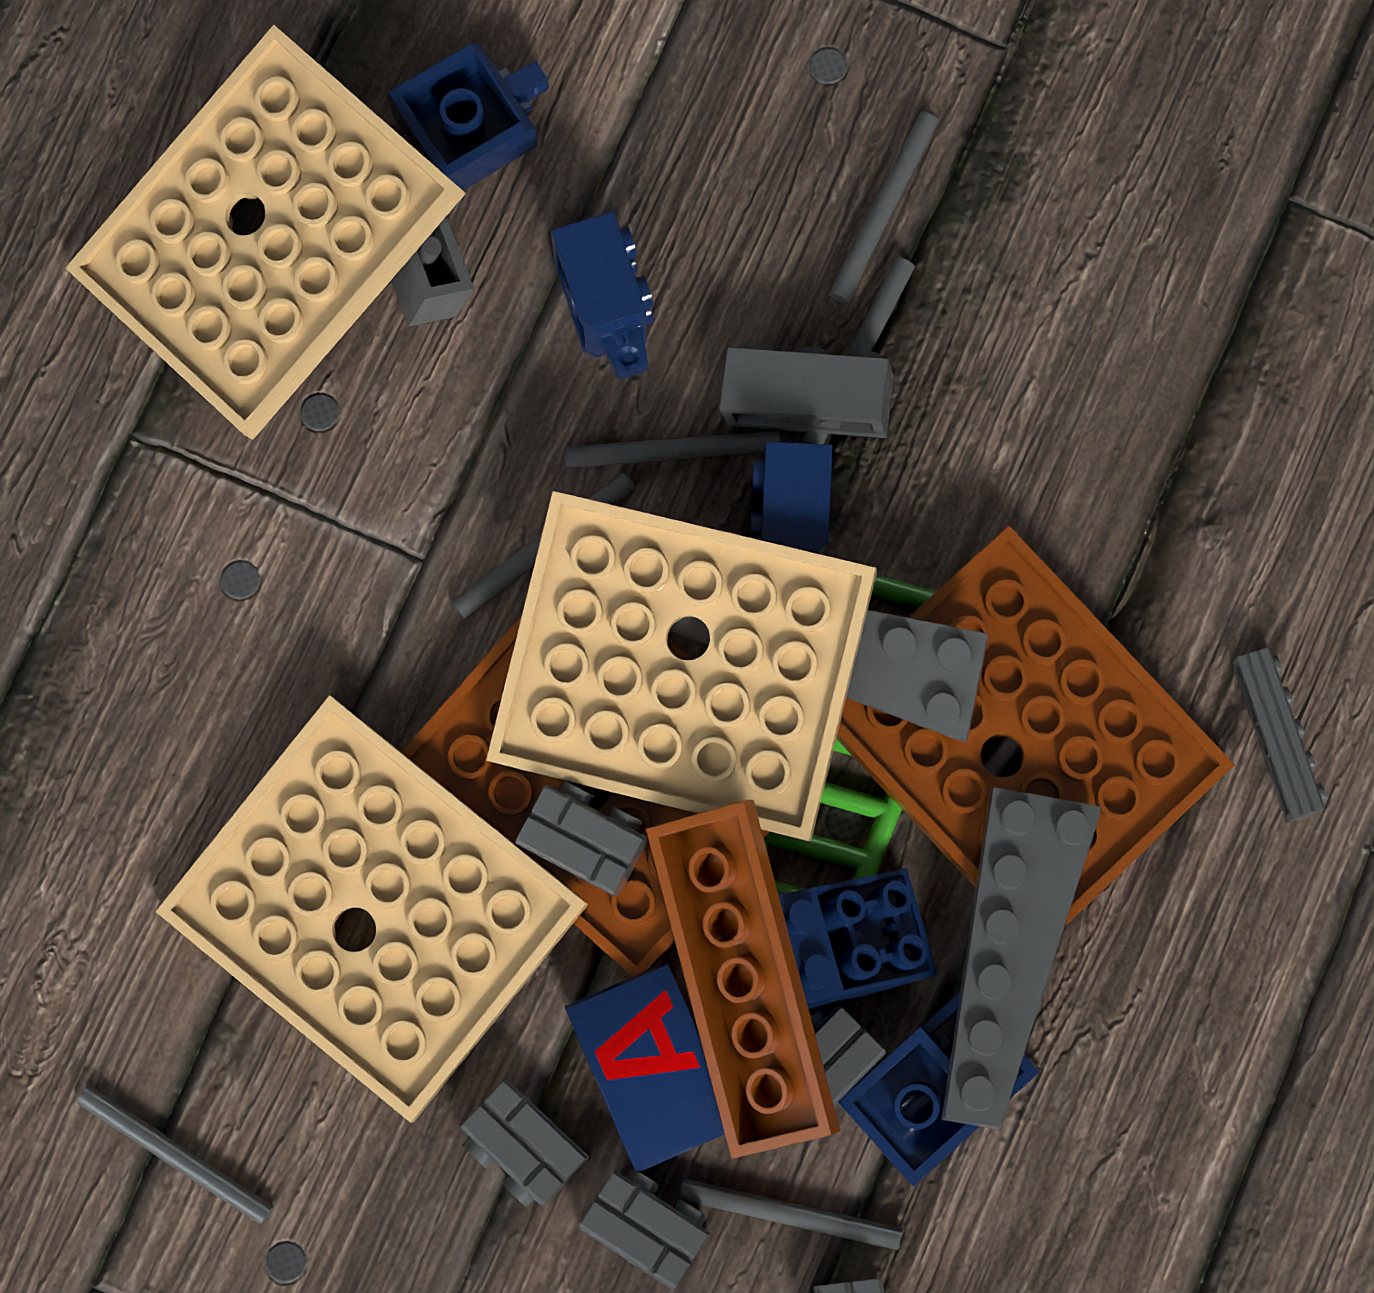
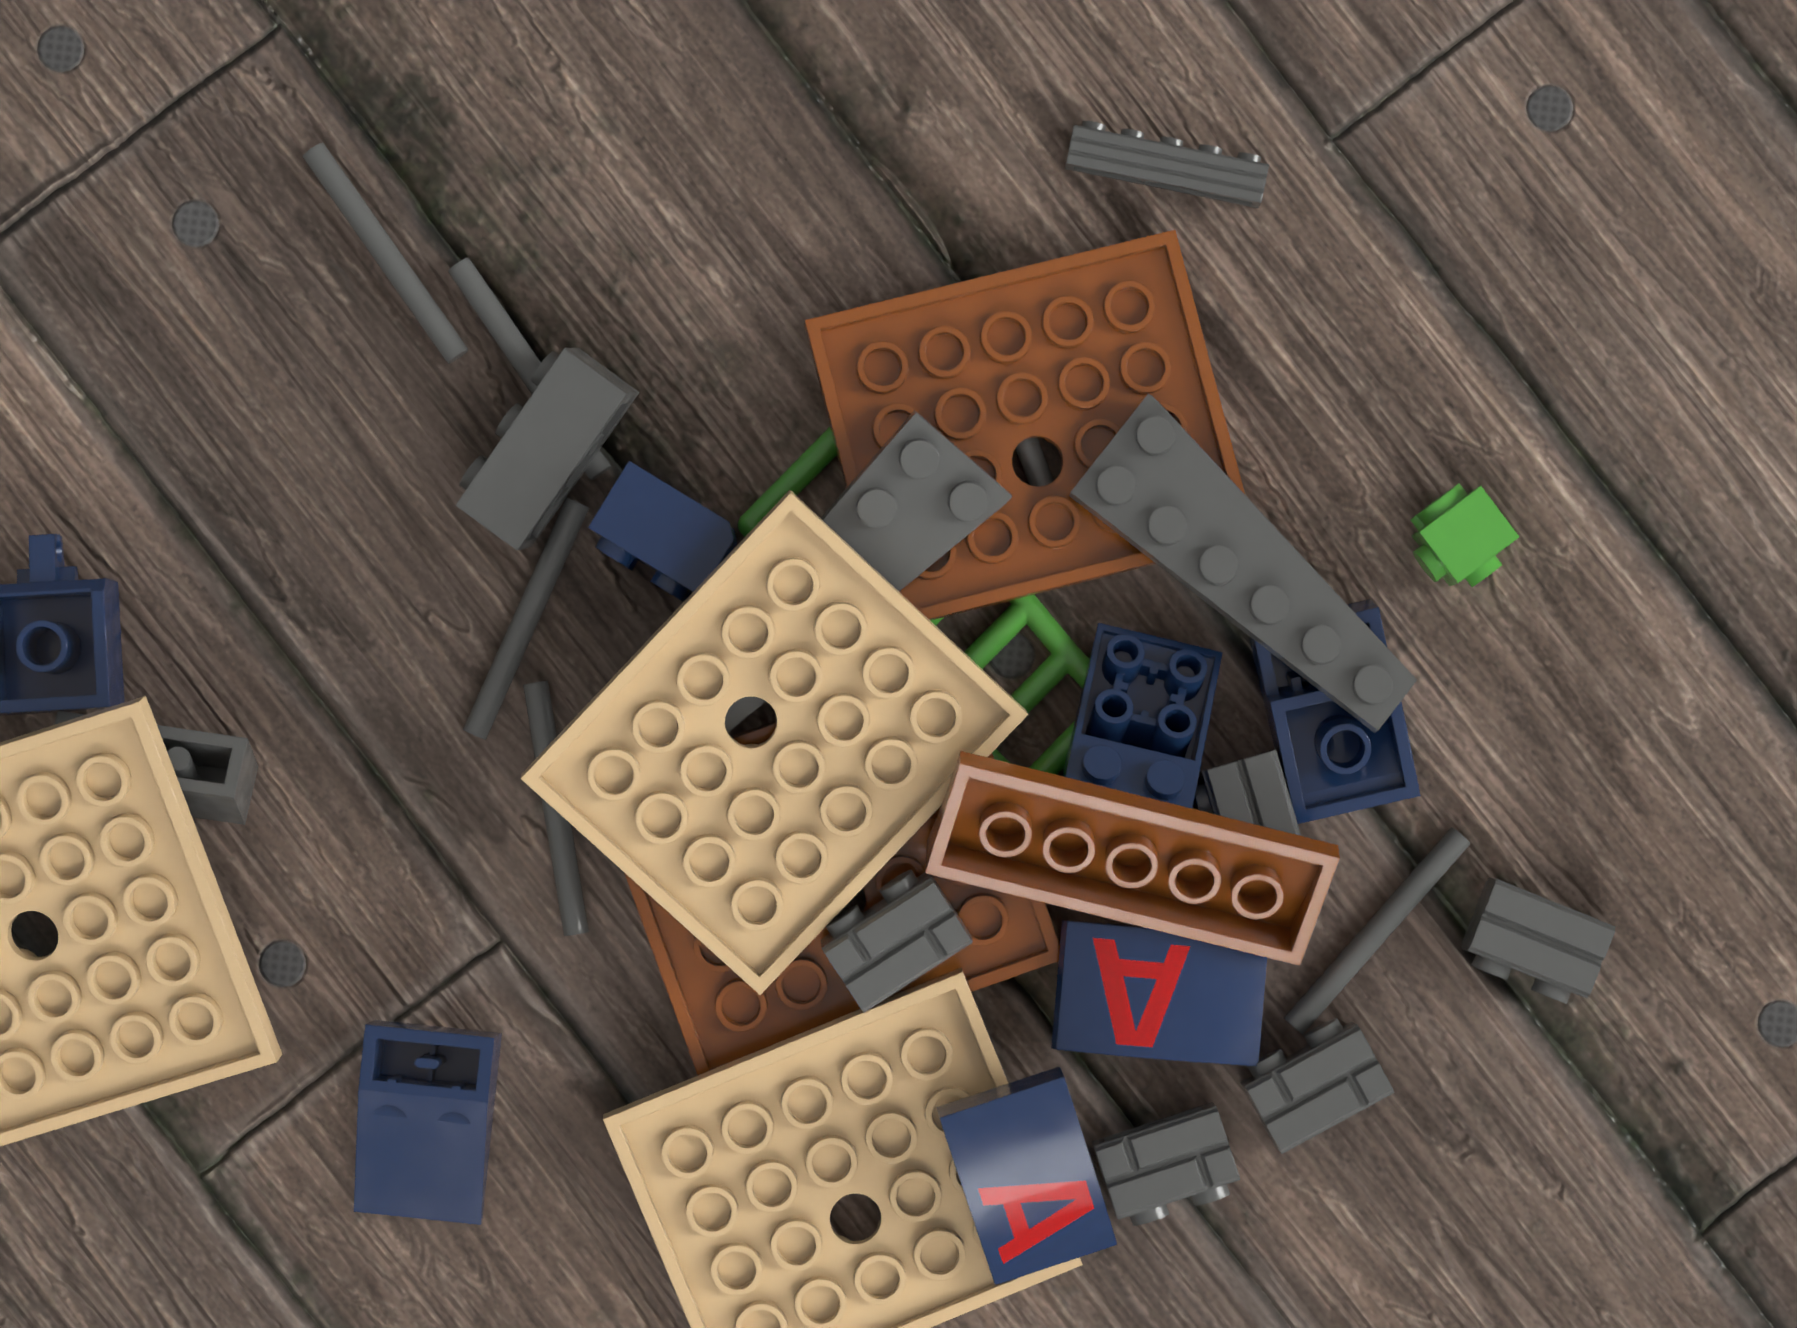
camera: 60 degrees left, 10 degrees up
dark blue hinge [551,211,654,379] -> none
none -> dark blue slope [354,1020,502,1225]
none -> dark blue slope [936,1066,1117,1285]
none -> bright green brick [1410,483,1519,587]

